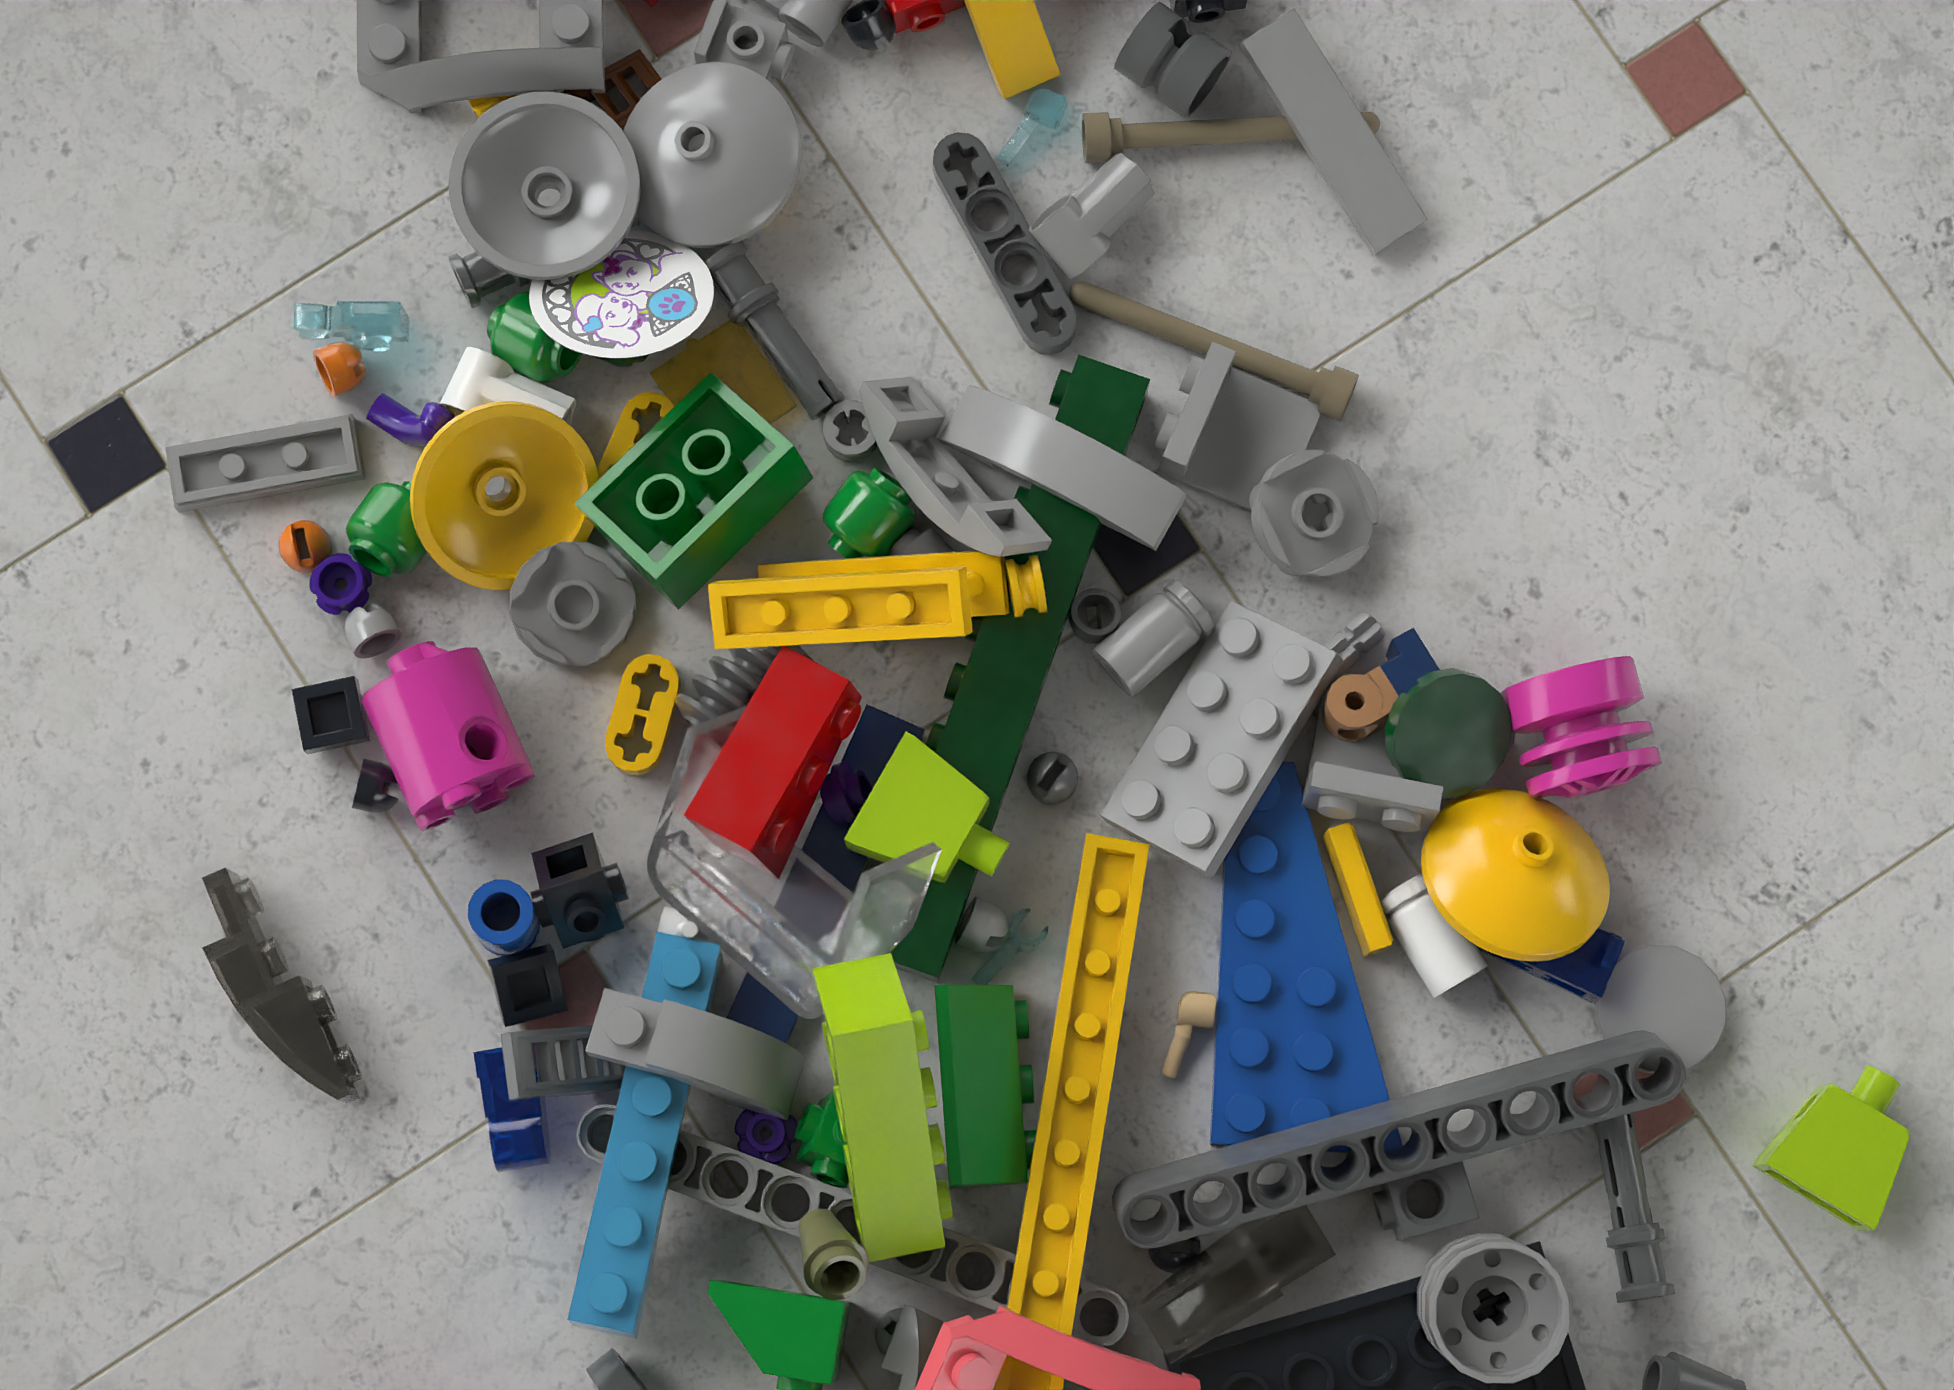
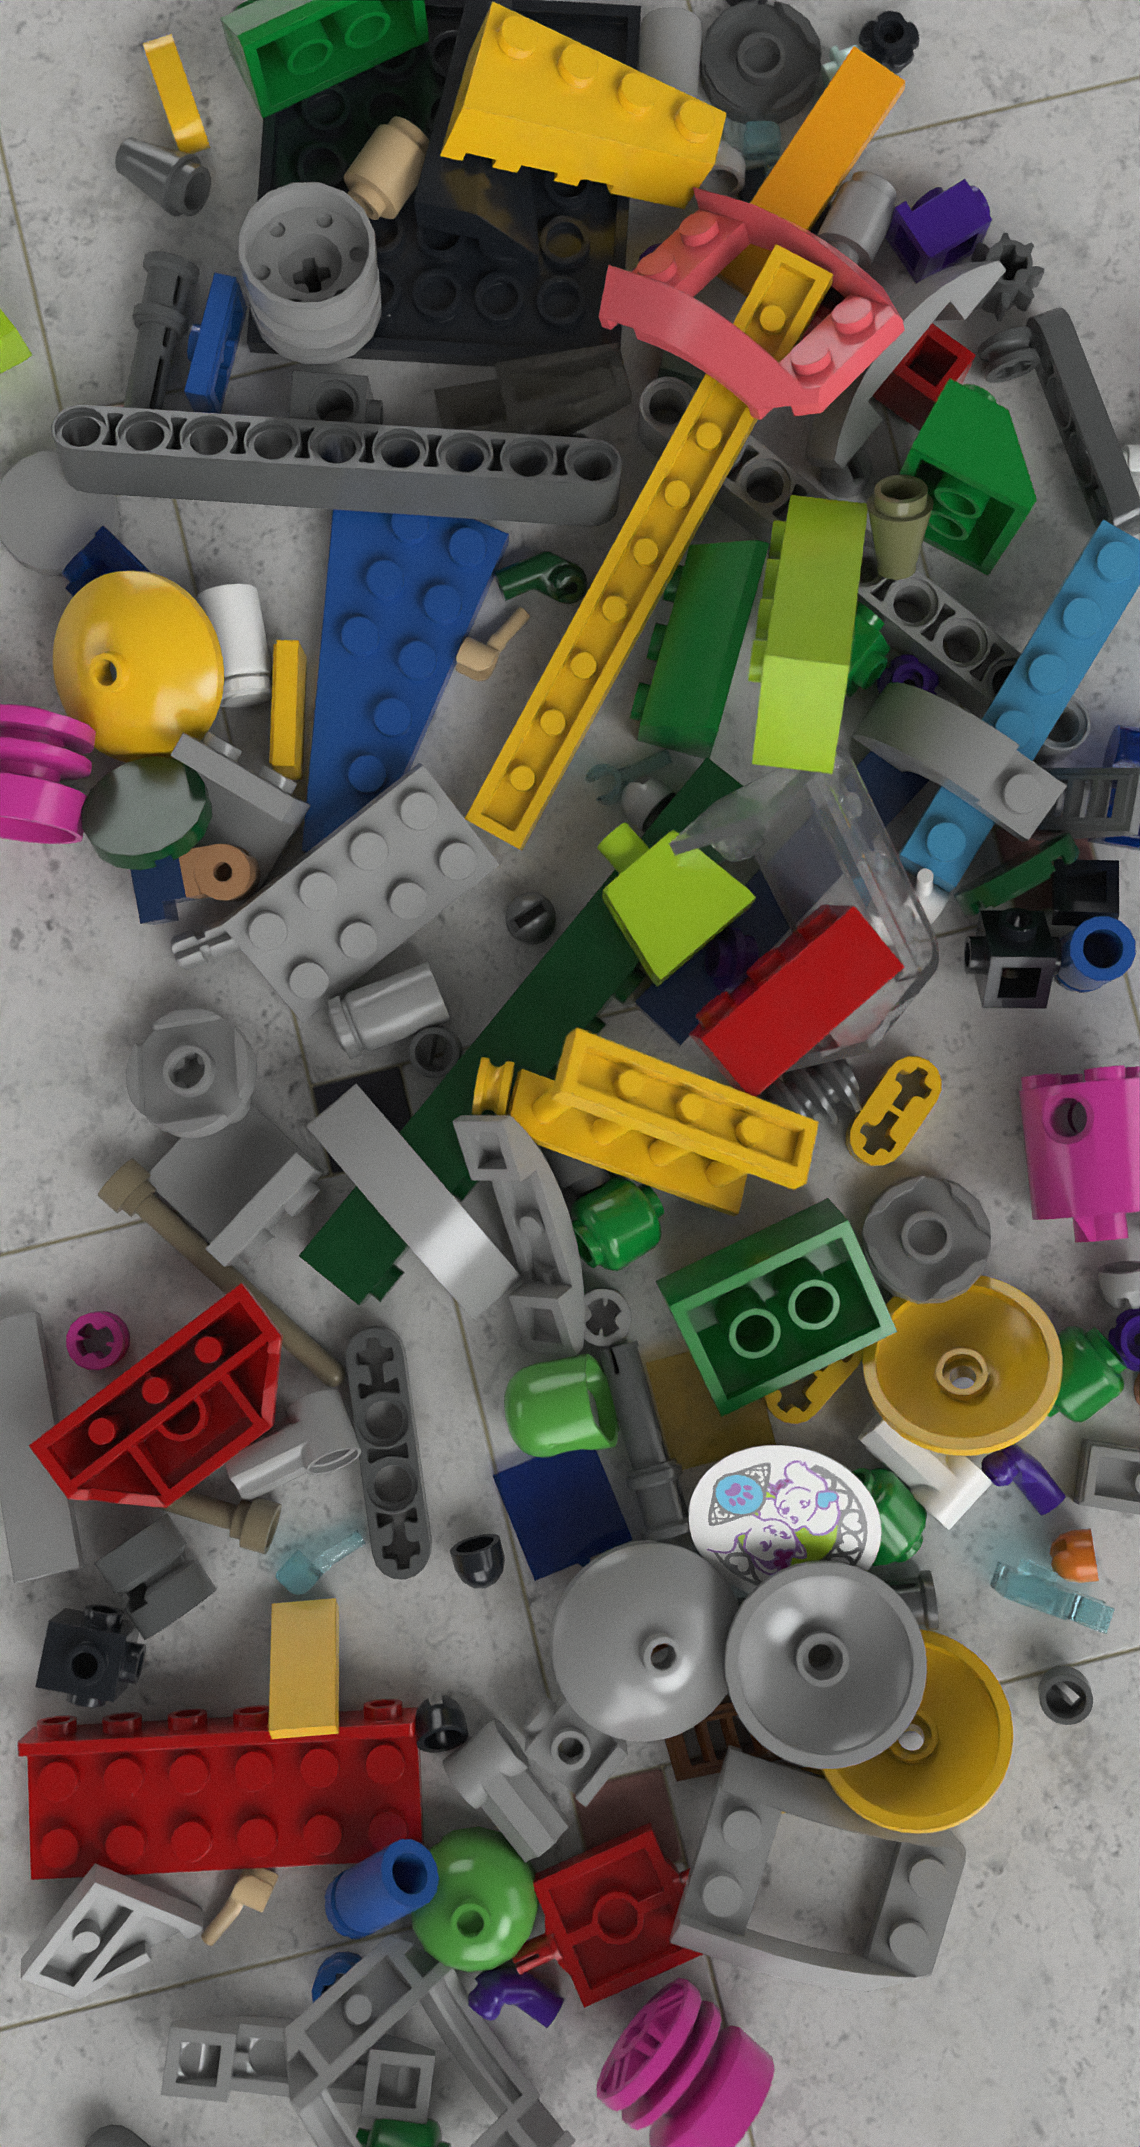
camera: 160 degrees left, 5 degrees up
none -> red wedge [28,1283,283,1508]
none -> dark pink bush [66,1311,130,1370]
none -> blue plate [184,272,248,414]
none -> black hinge [450,1534,505,1588]
none -> clear blue piece [493,1449,633,1581]
none -> dark green arm [494,551,588,604]
none -> bright green helmet [504,1353,620,1458]
none -> yellow dish [821,1629,1013,1834]
none -> dark green tile [954,832,1080,917]
none -> dark grey hinge [1038,1666,1093,1725]

